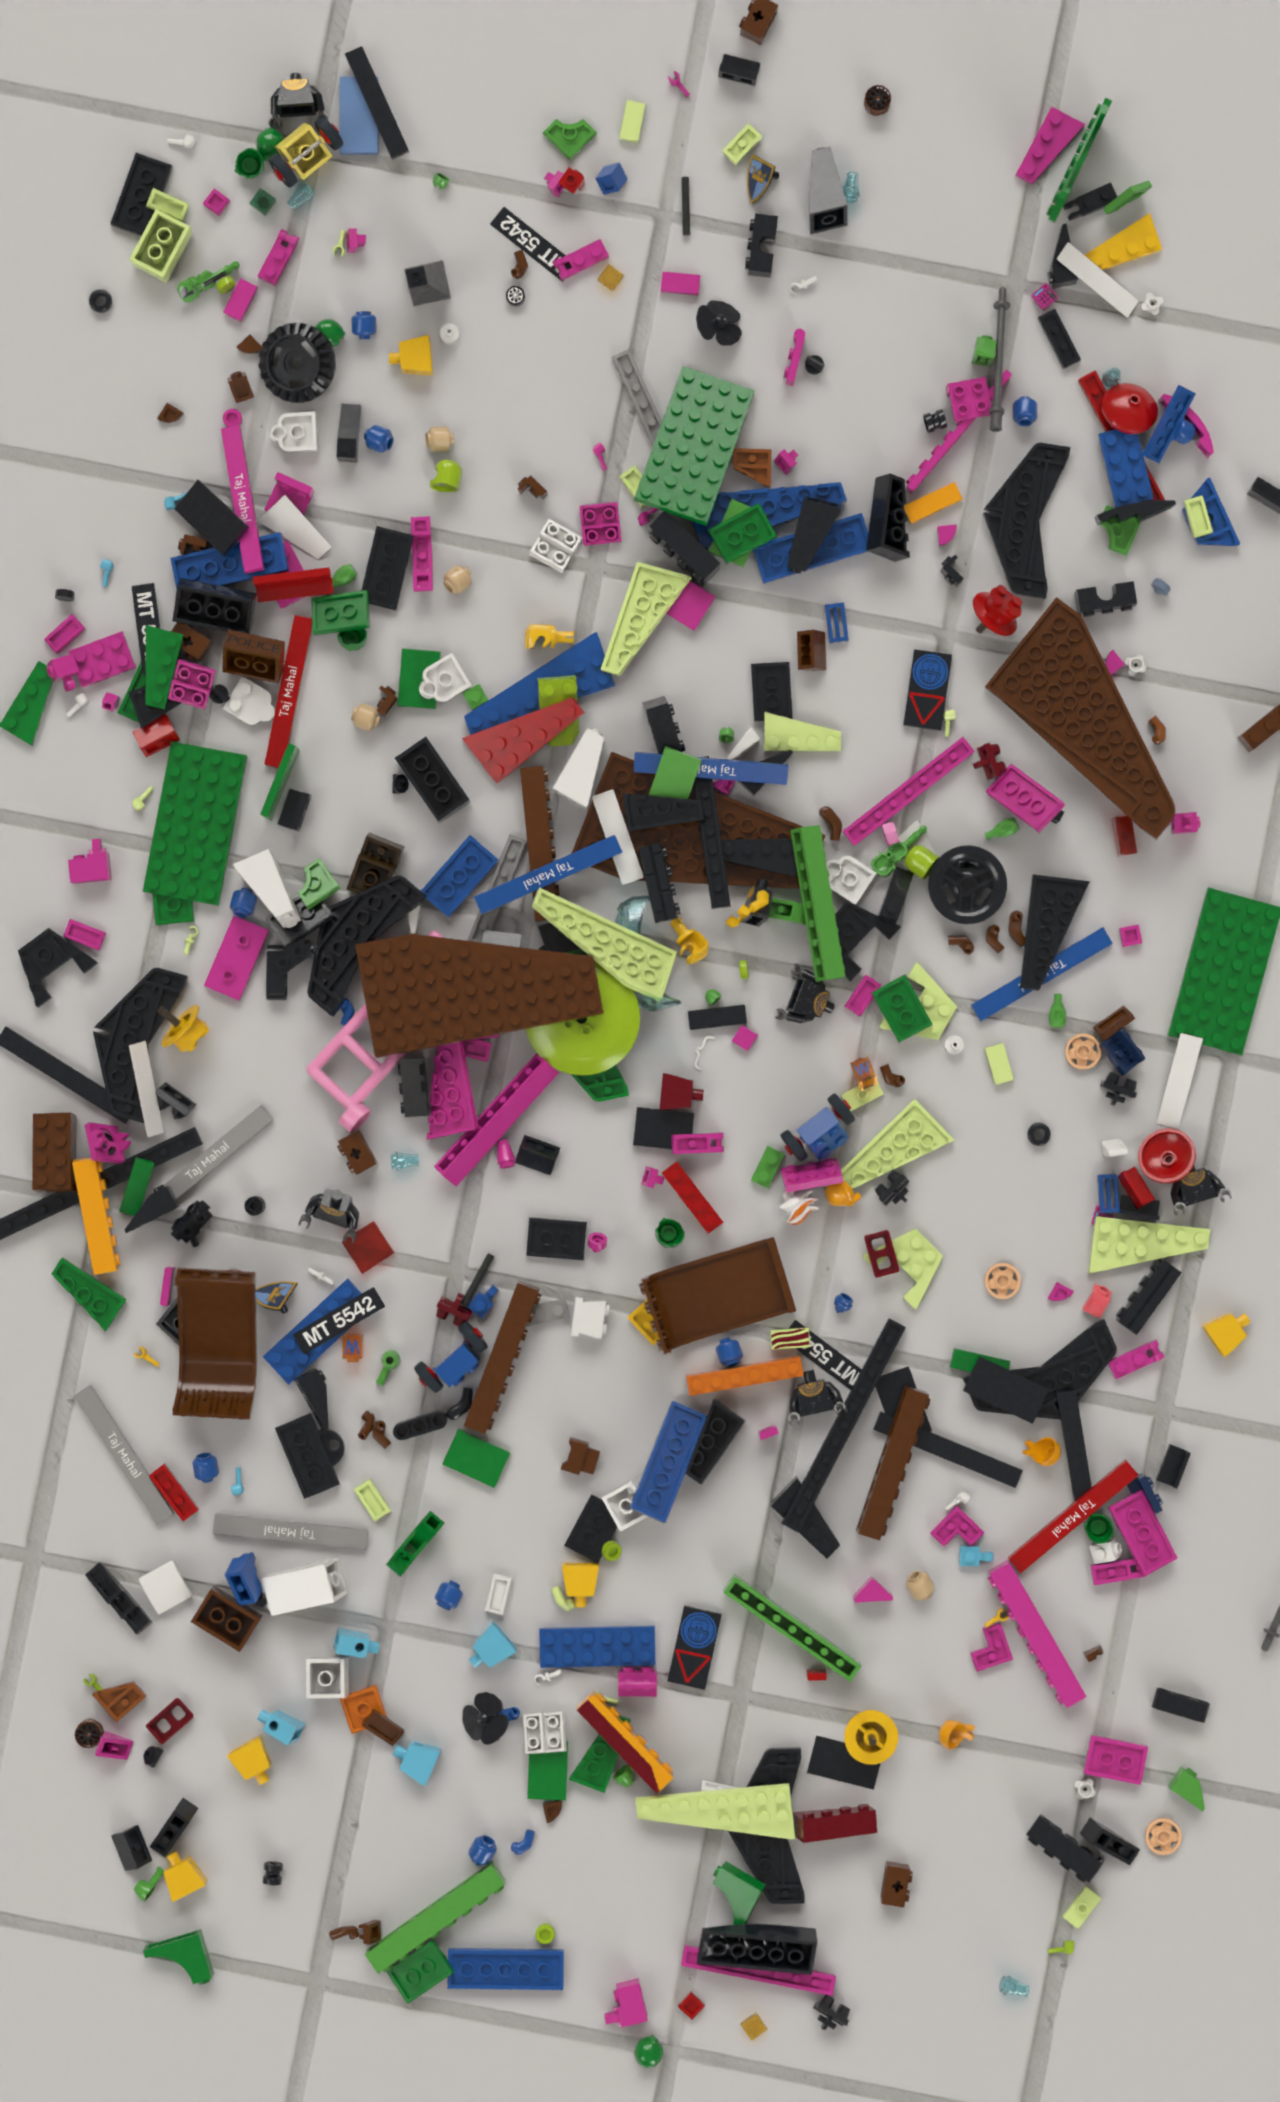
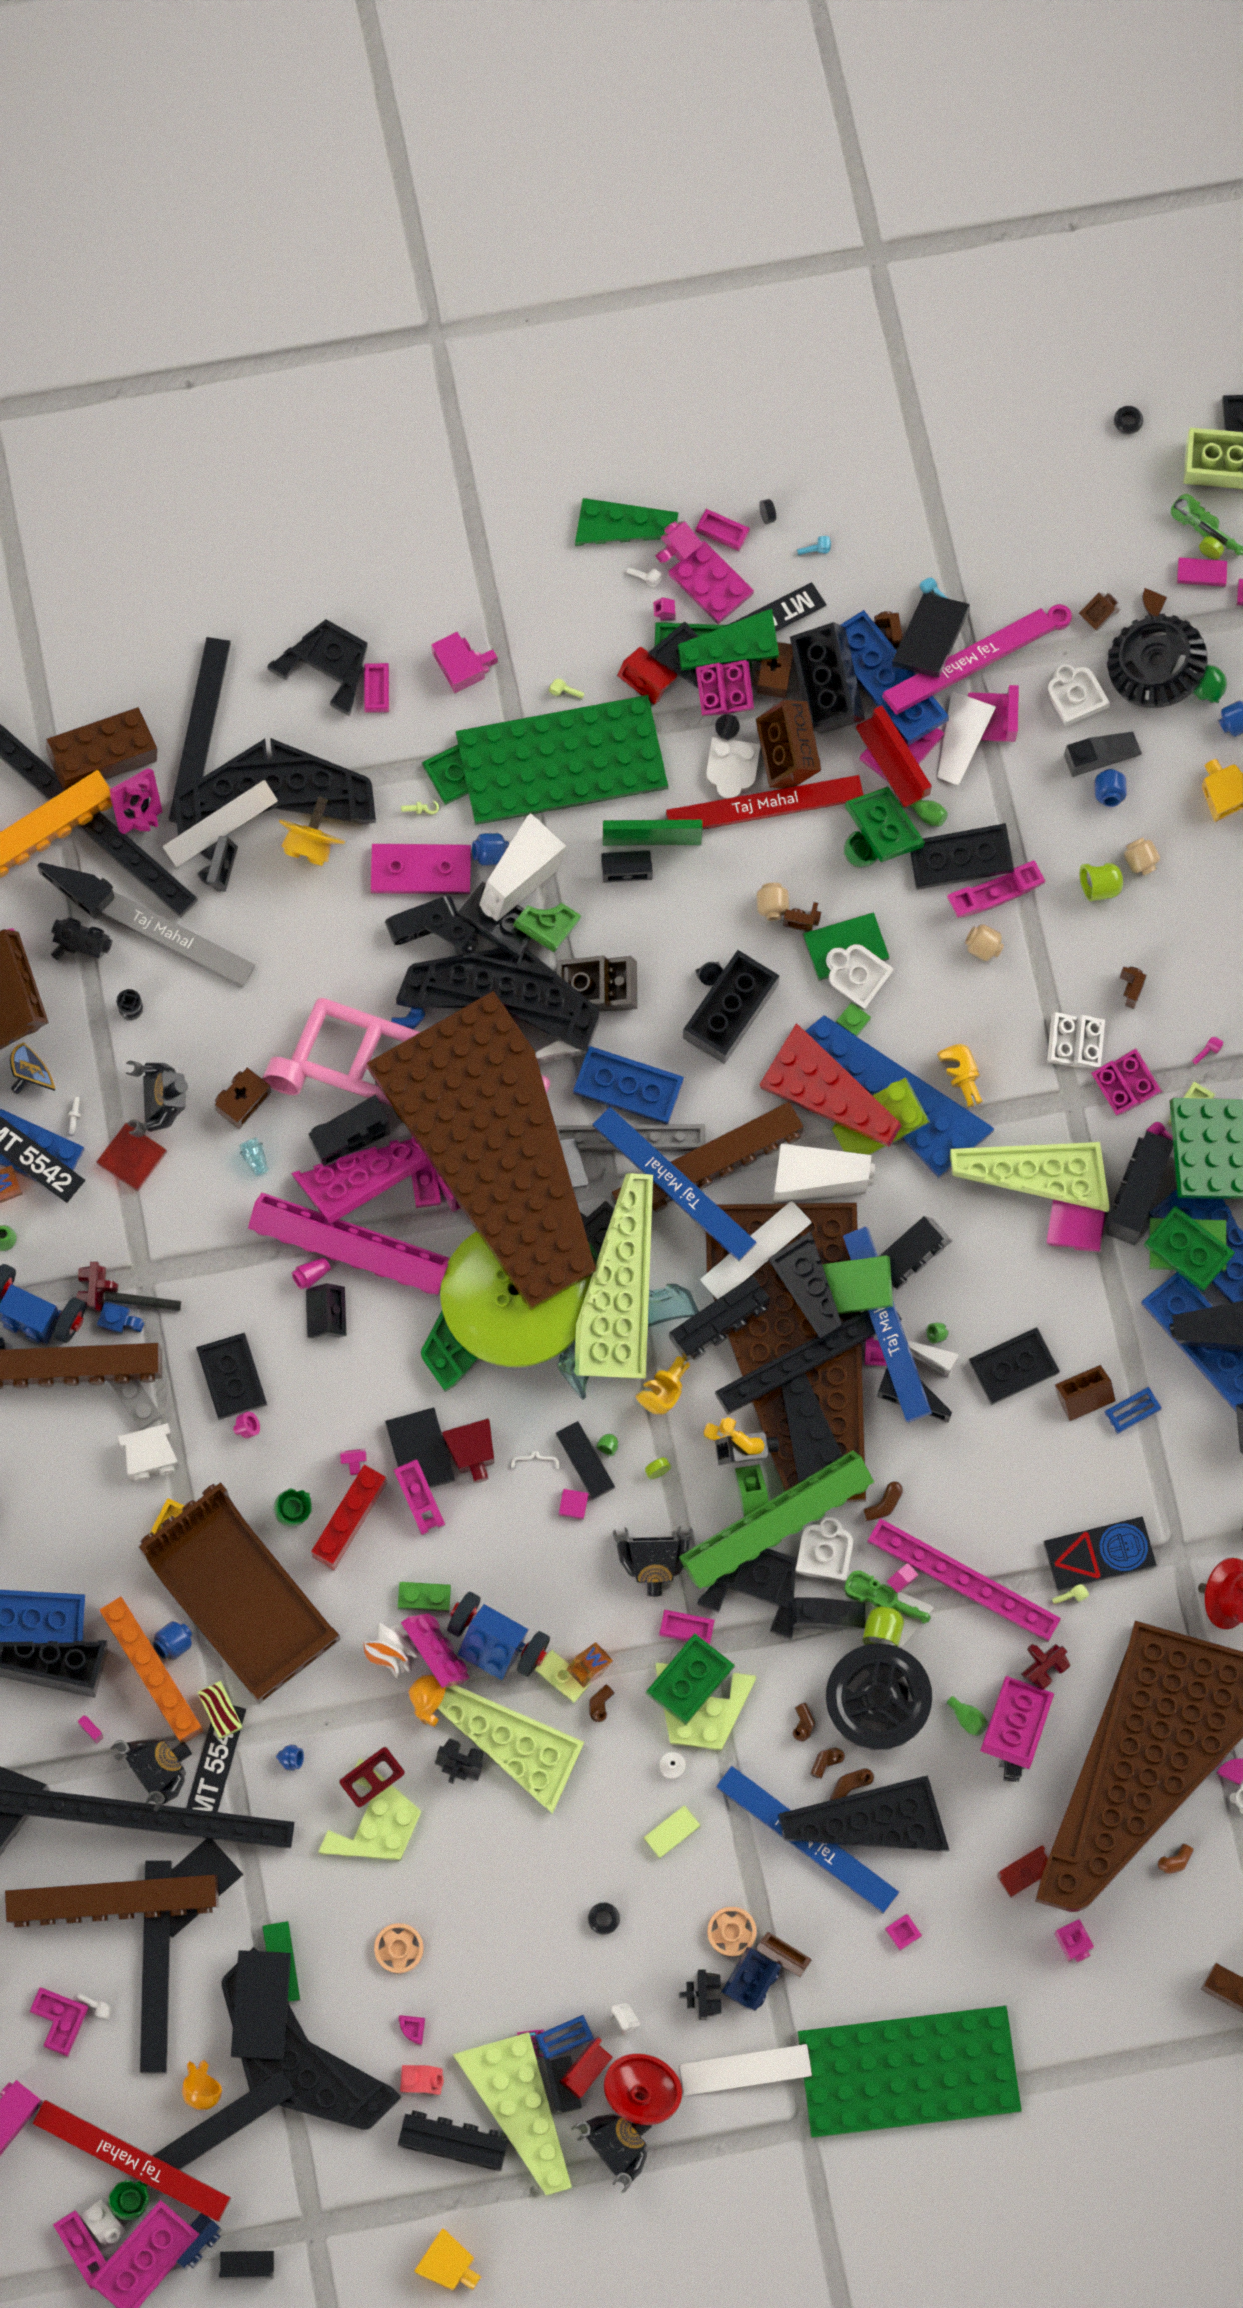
camera: 65 degrees right, 15 degrees down
green tile [119,1157,154,1216] -> none
reddish brown tile [157,403,184,423] -> none
yellowish green wing [764,712,841,751] -> none
medium azure plate [959,1545,993,1566] -> none
bright green piece [1049,993,1066,1028] -> none
dark pink plate [1108,1340,1165,1379] -> none

